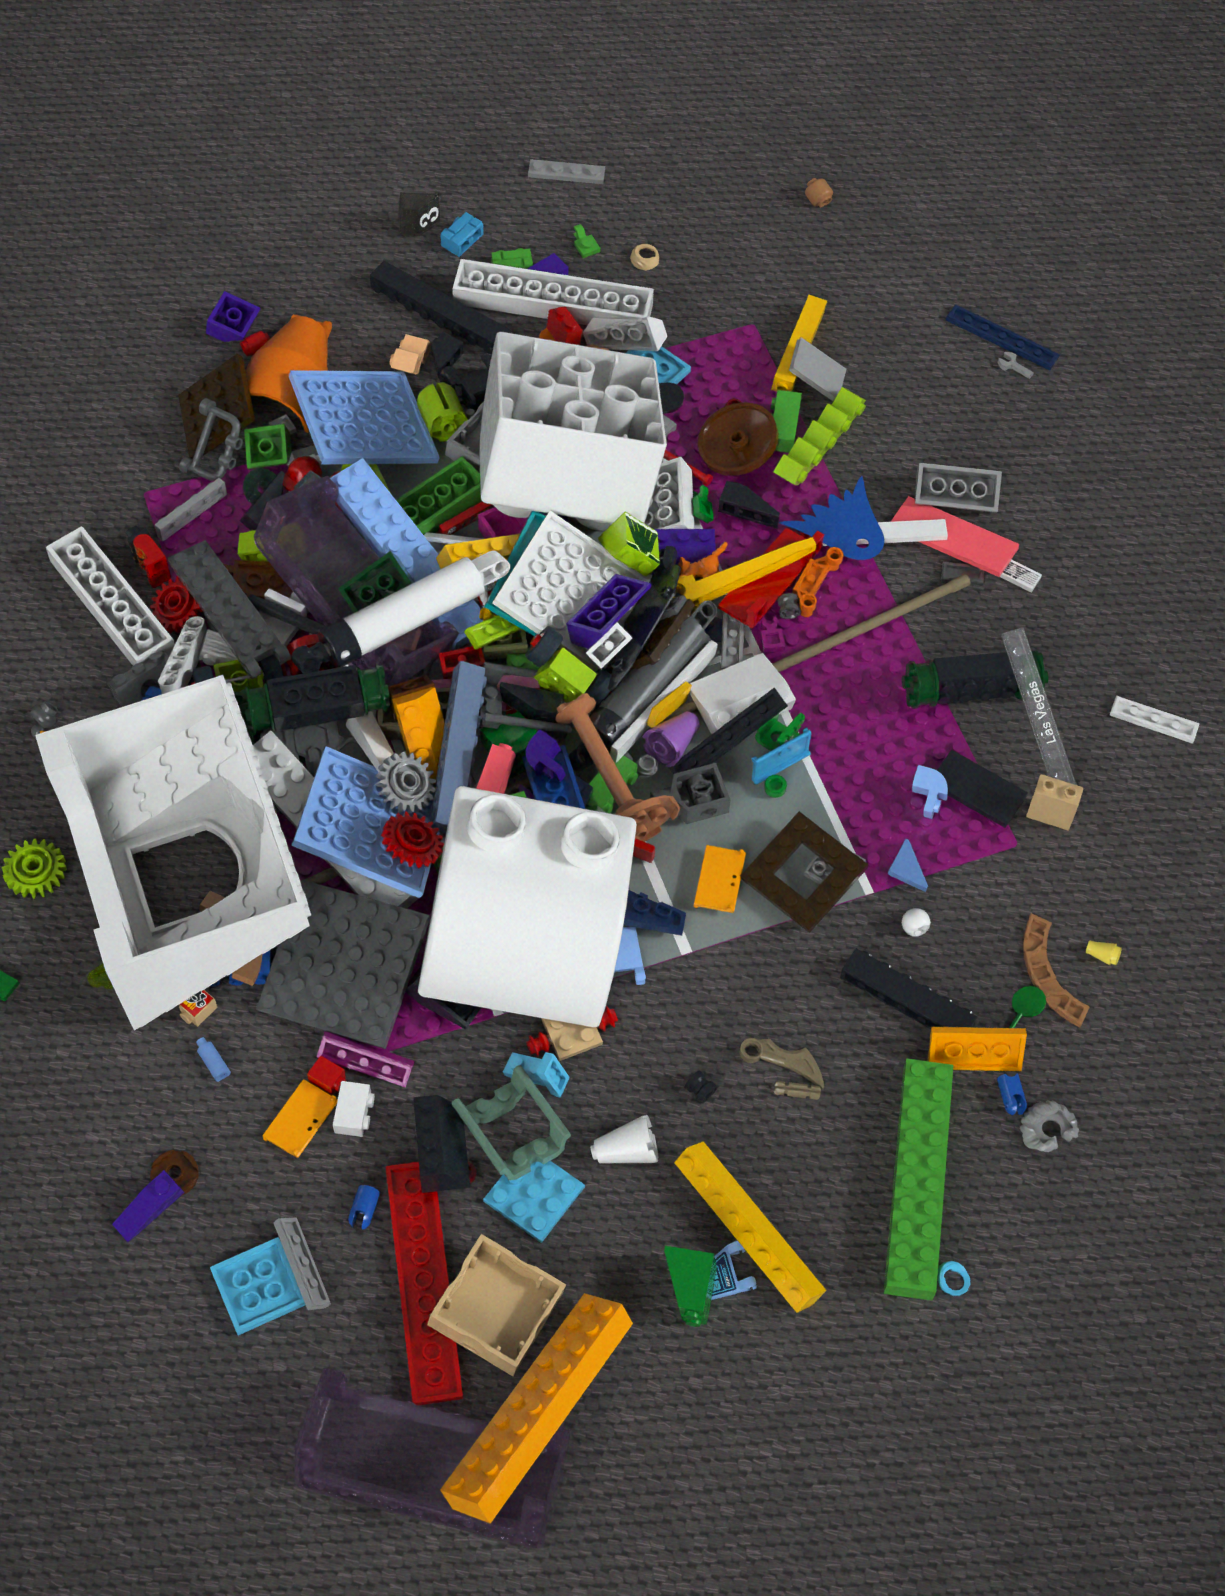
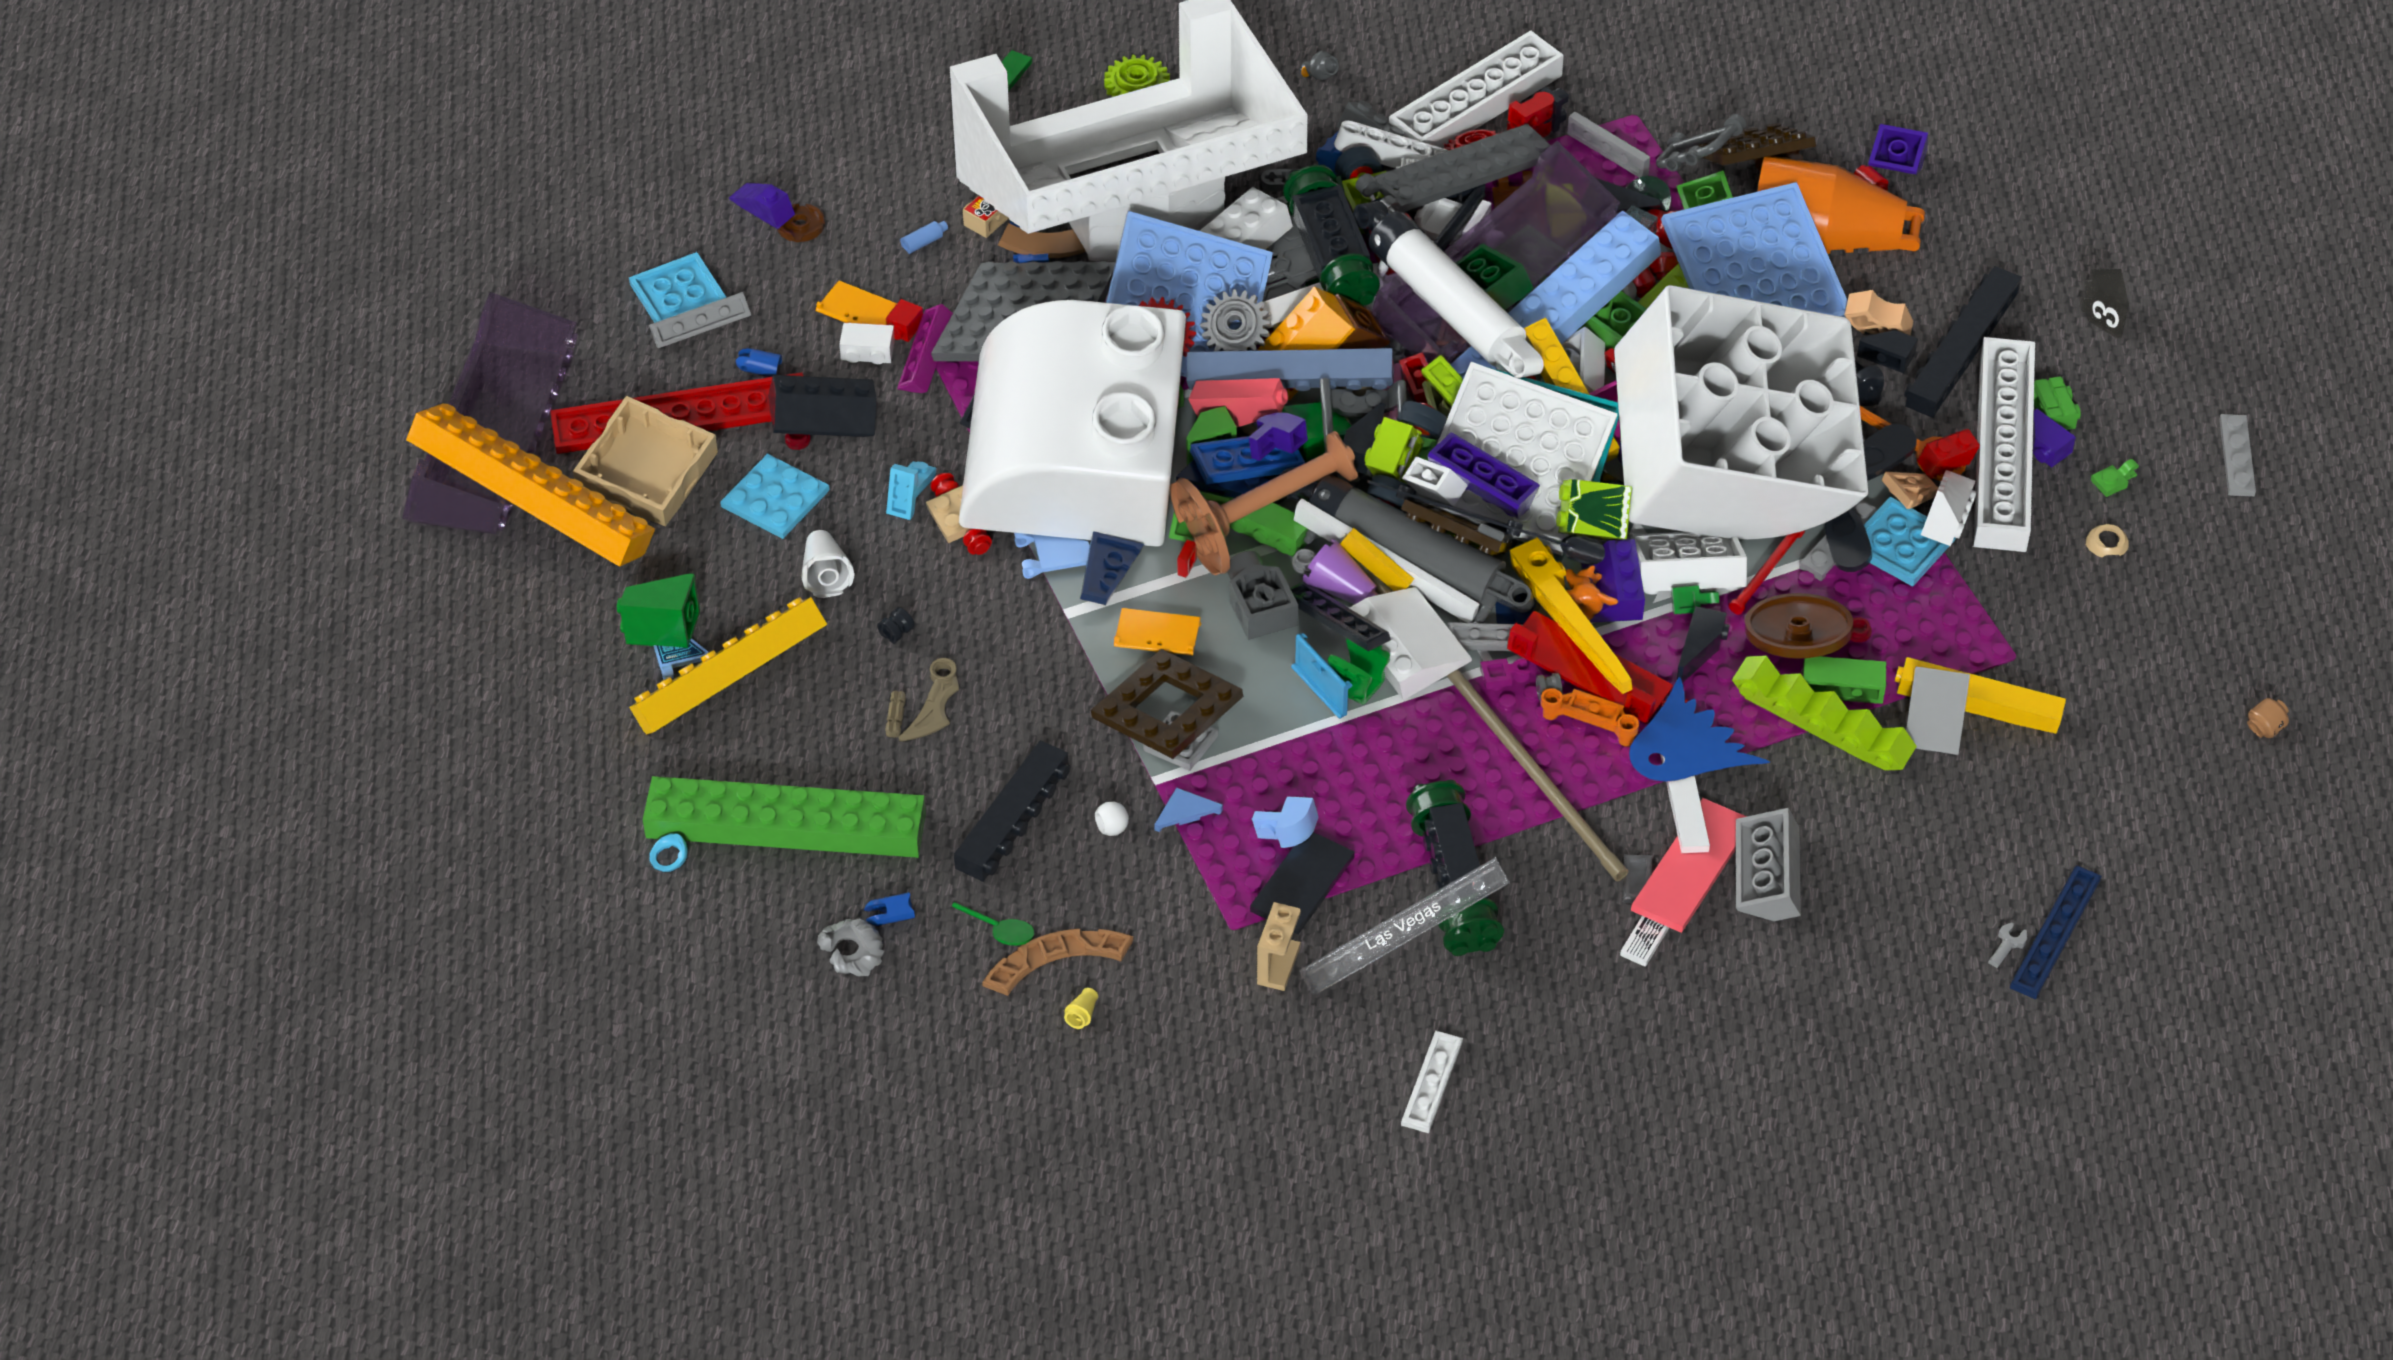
camera: 90 degrees right, 10 degrees down
dark azure brick [440,212,484,257] -> none
sand green piece [452,1065,571,1180] -> none
green tile [764,775,787,798] -> none
light orange plate [927,1027,1027,1071] -> none

